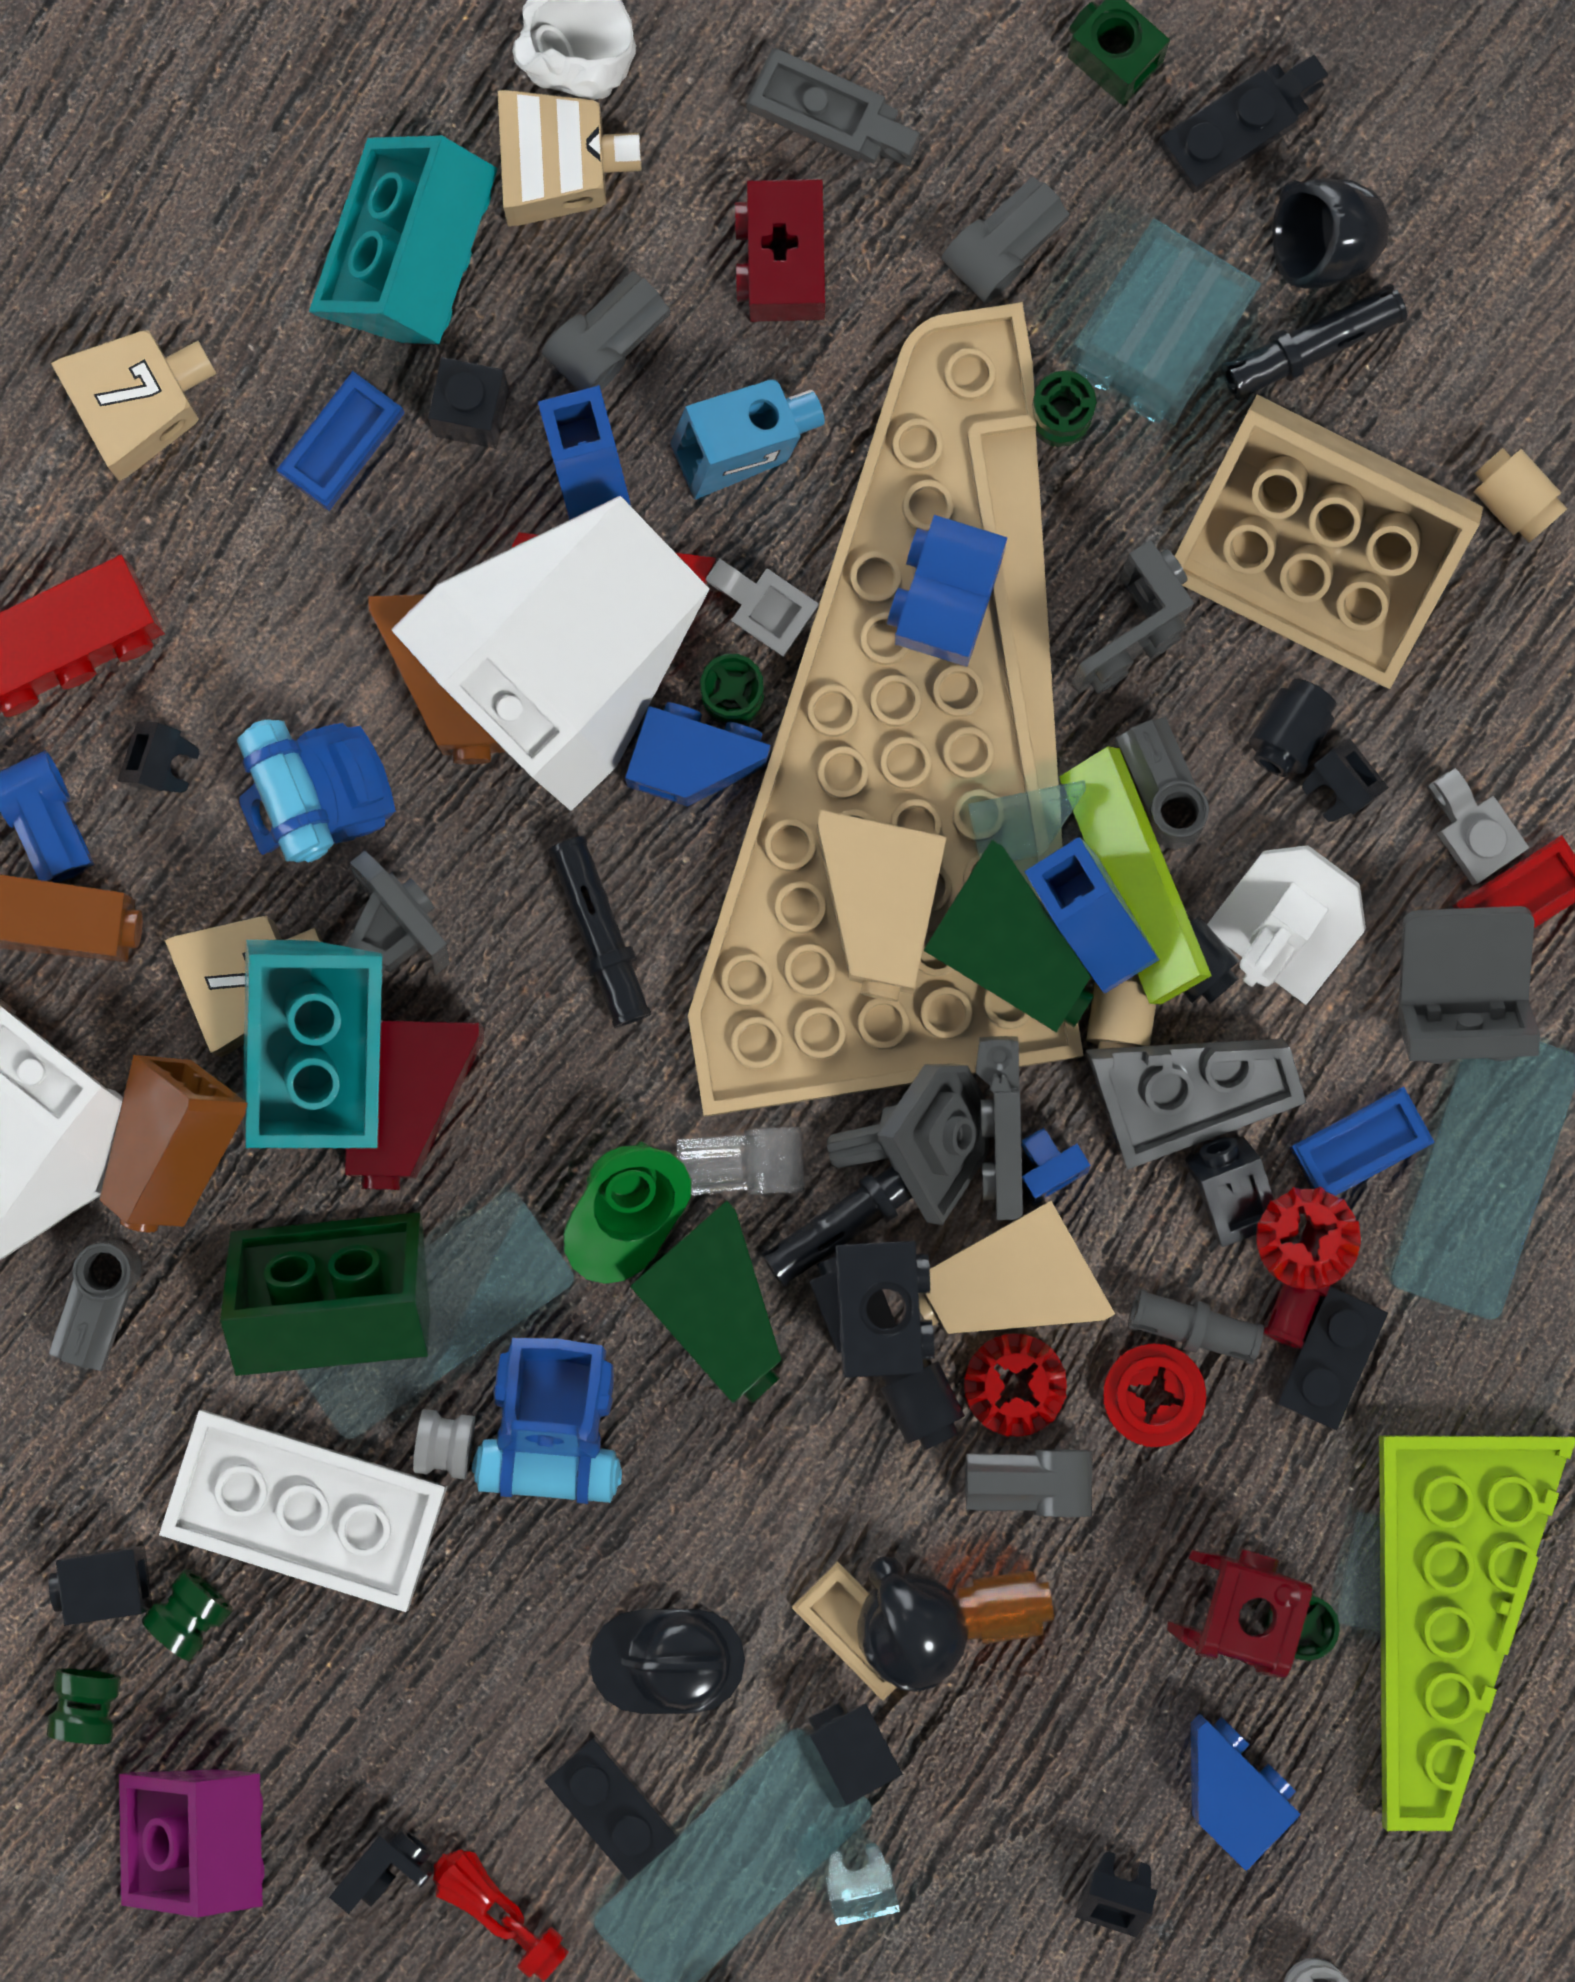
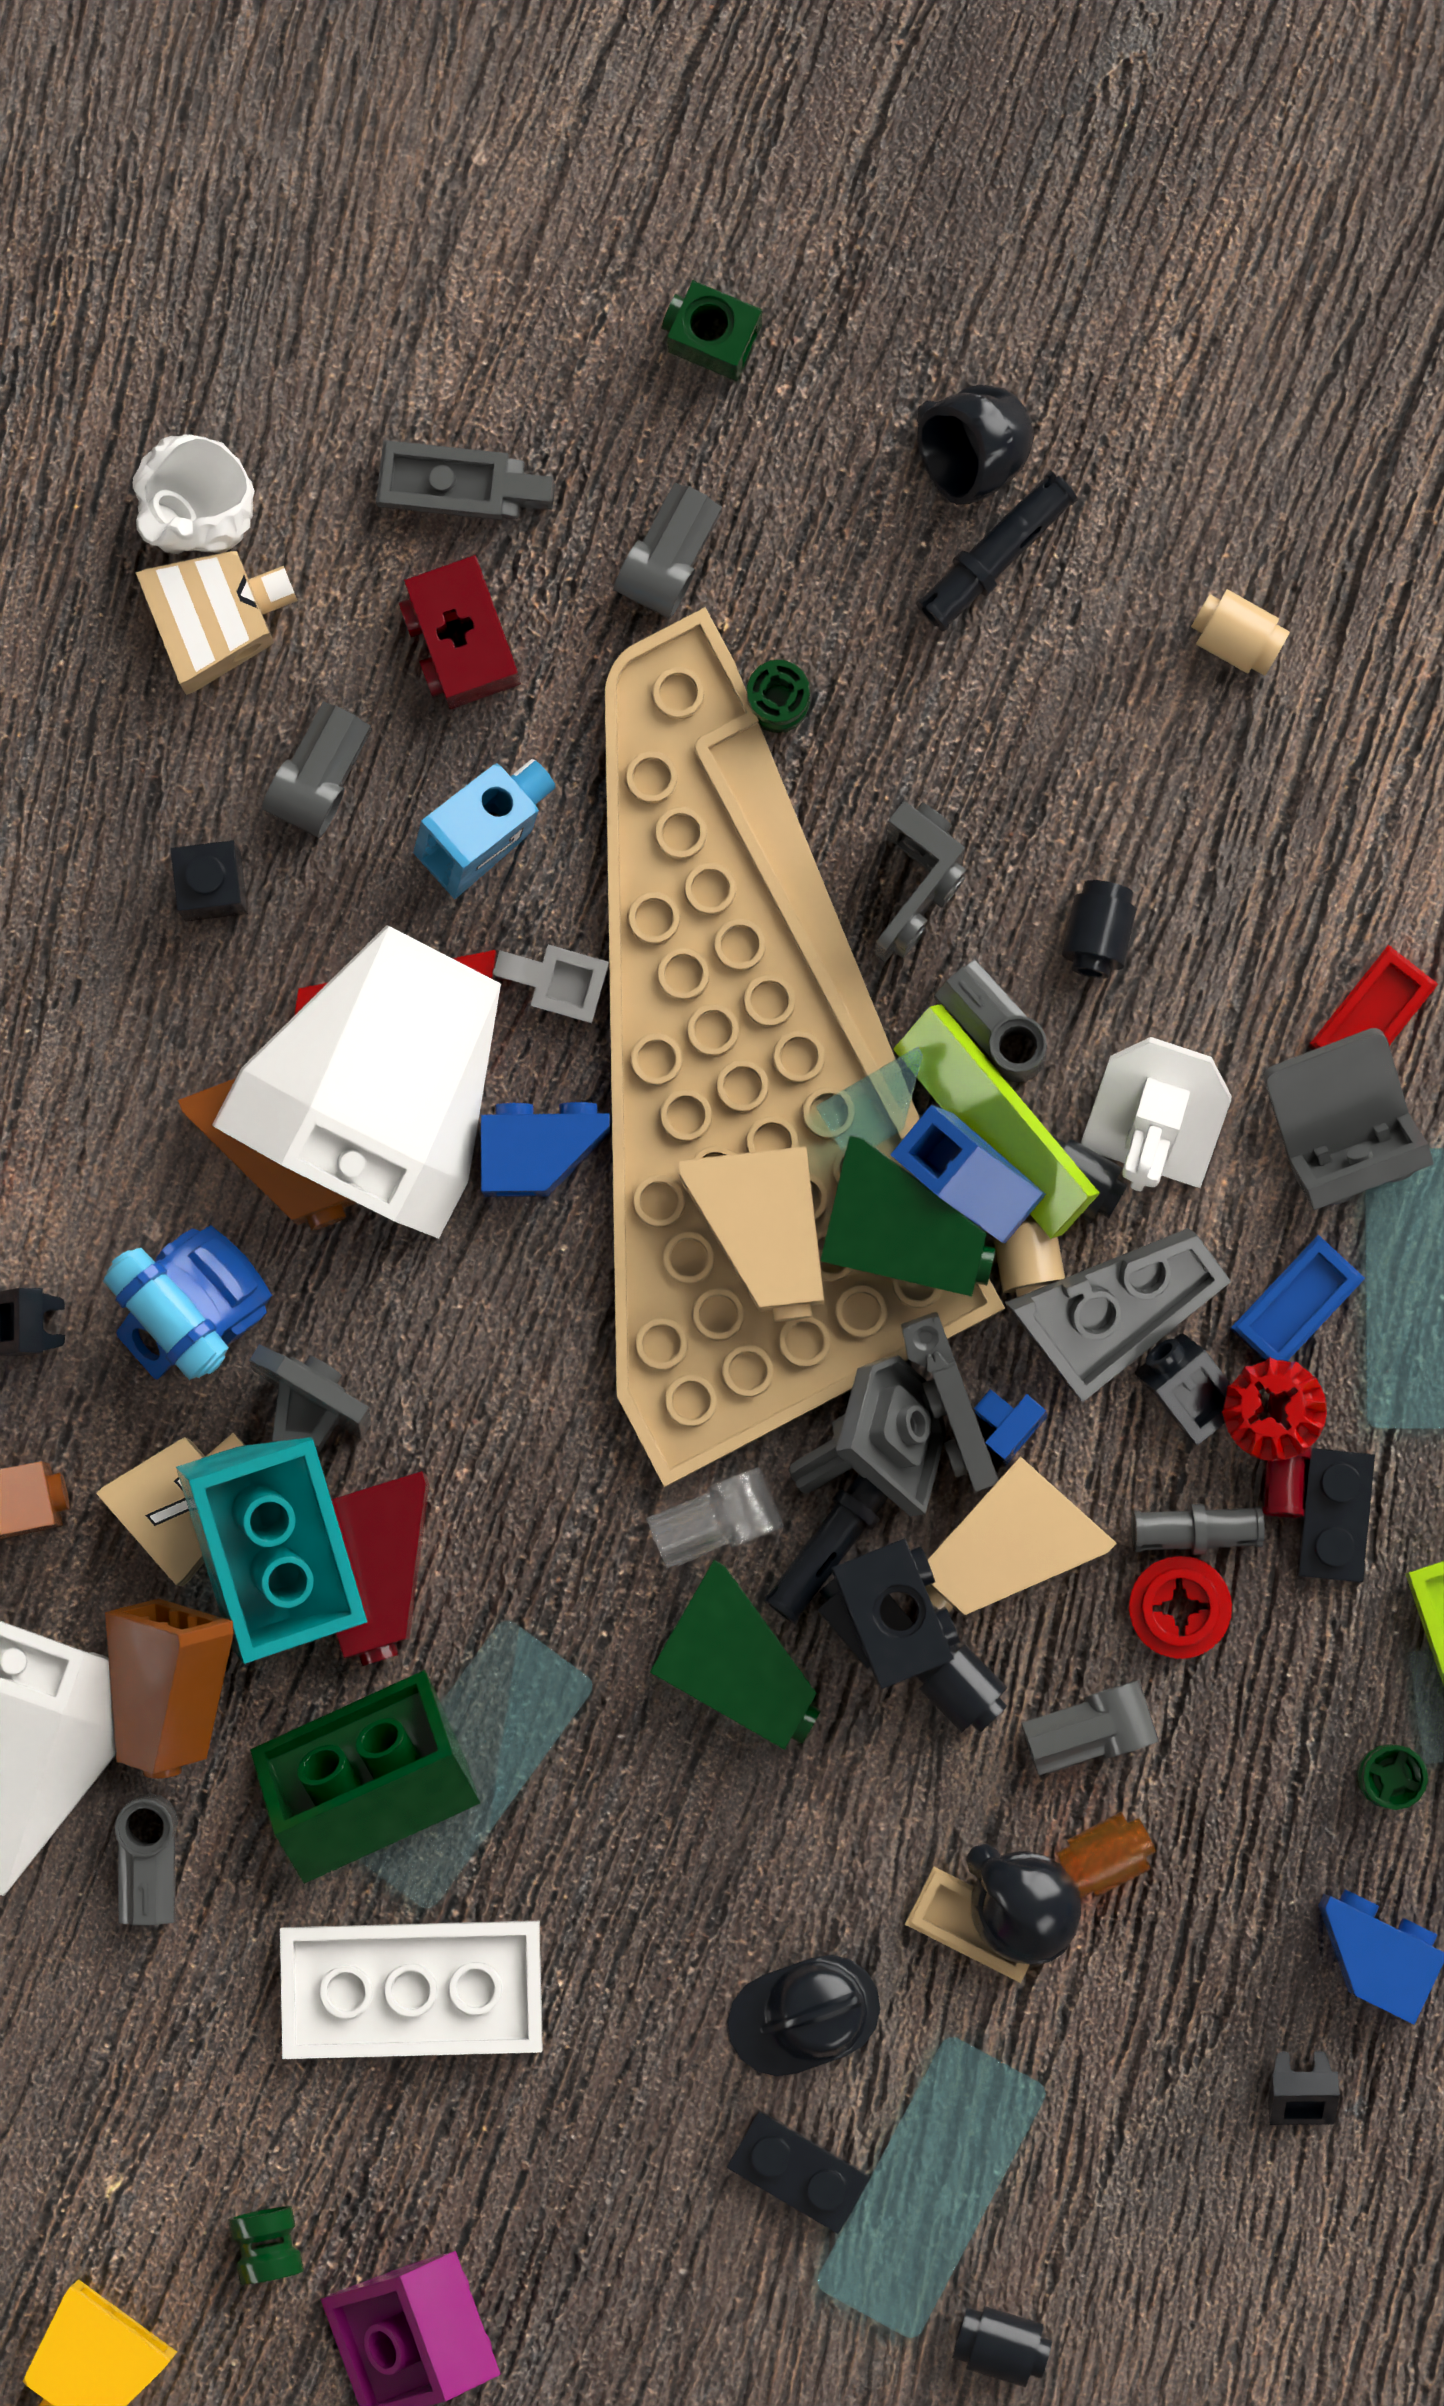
camera: 15 degrees left, 0 degrees up
black brick [49,1545,153,1626] -> none
dark green wheel [141,1569,234,1661] -> none
blue tile [277,371,405,511] -> none
teal slope [309,135,498,344] -> none
black bracket [329,1826,434,1914] -> none
light grey wheel [413,1409,475,1480] -> none
red piece [432,1849,569,1982] -> none
blue piece [472,1338,622,1504] -> none
blue slope [538,385,631,520] -> none
black pin [548,836,652,1028] -> none
green piece [564,1142,691,1284] -> none
dark green wheel [700,654,764,725] -> none
black brick [797,1700,903,1808] -> none
clear light blue tile [825,1843,900,1926] -> none
blue brick [887,515,1008,667] -> none
red gear [964,1333,1067,1437] -> none
clear light blue brick [1069,218,1261,425] -> none
black hinge [1159,54,1329,194] -> none
dark red piece [1167,1549,1313,1678] -> none
tan slope [1175,394,1483,689] -> none
black tile [1302,739,1389,822] -> none
light grey plate [1427,768,1529,885] -> none

